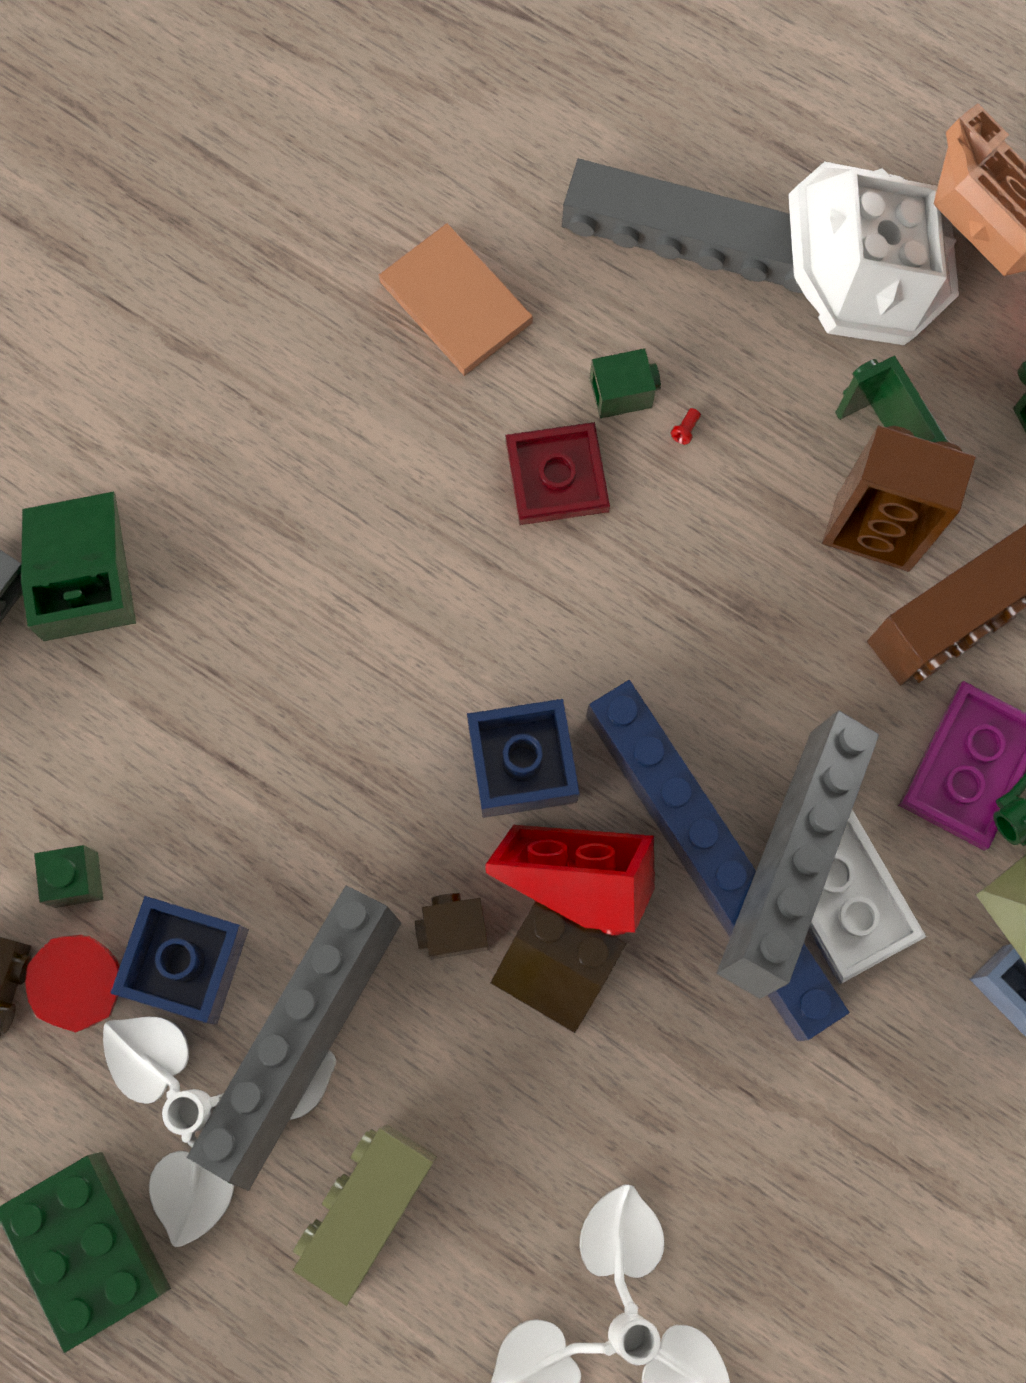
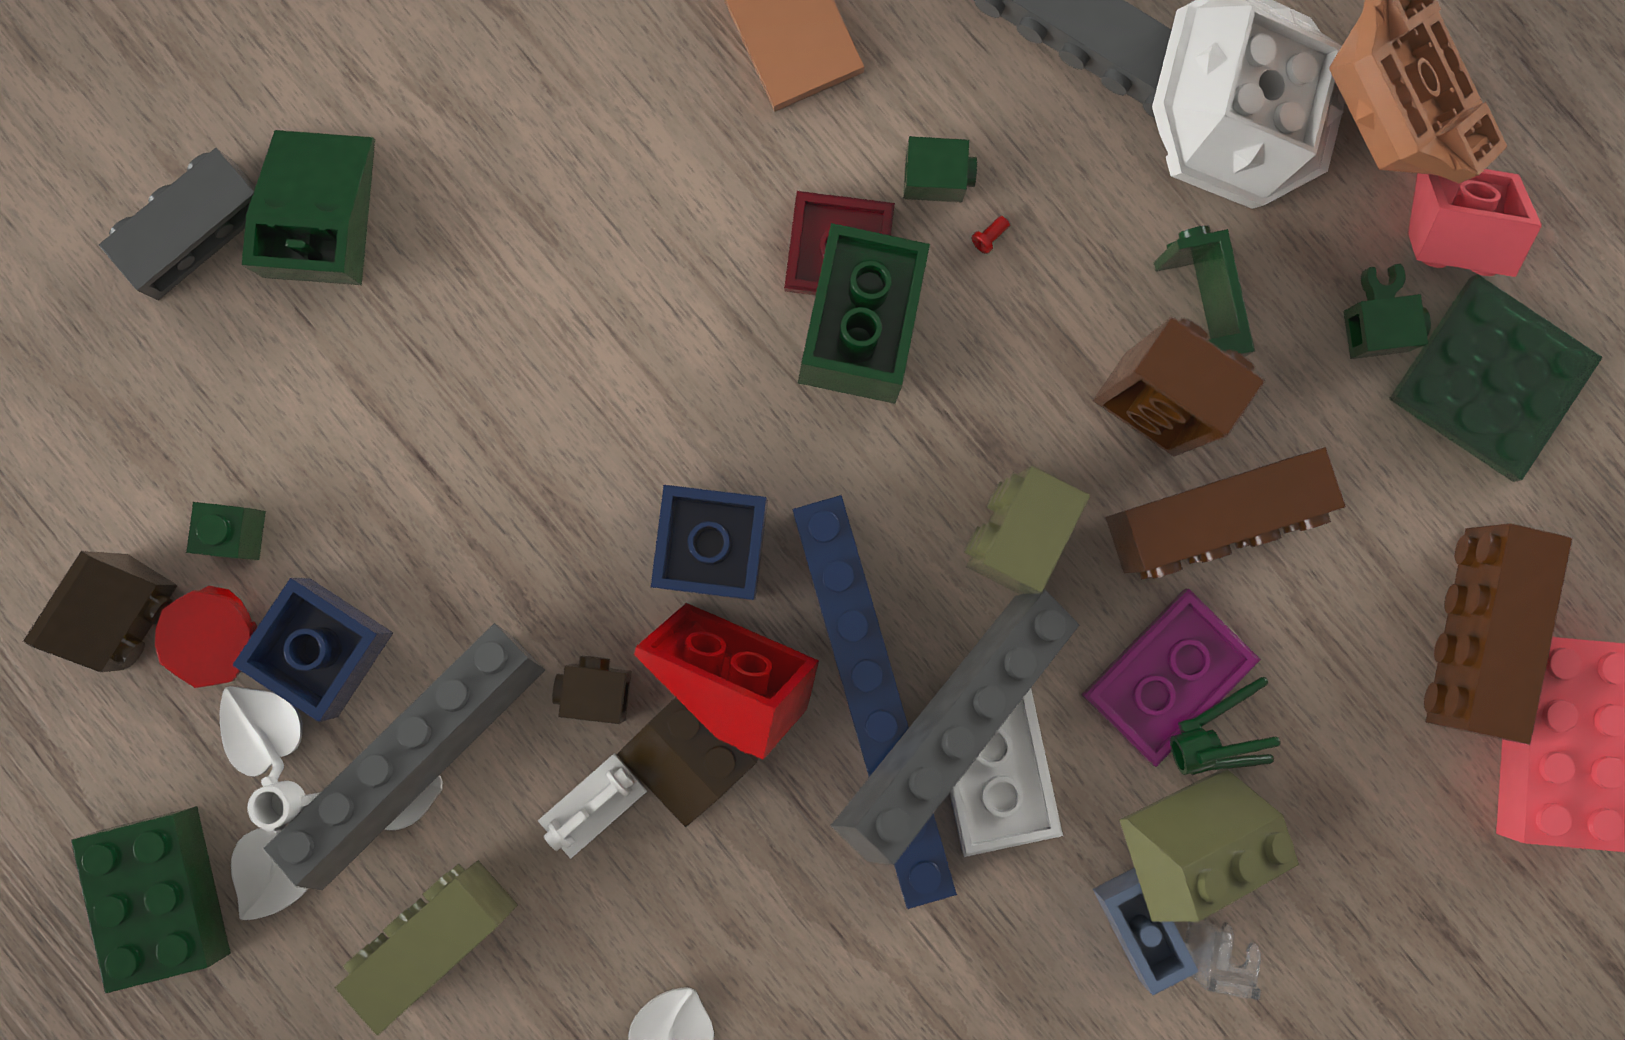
camera: 15 degrees right, 10 degrees up
none -> white hinge [538,753,647,859]
none -> dark green slope [798,223,930,404]
none -> olive brick [964,466,1090,594]

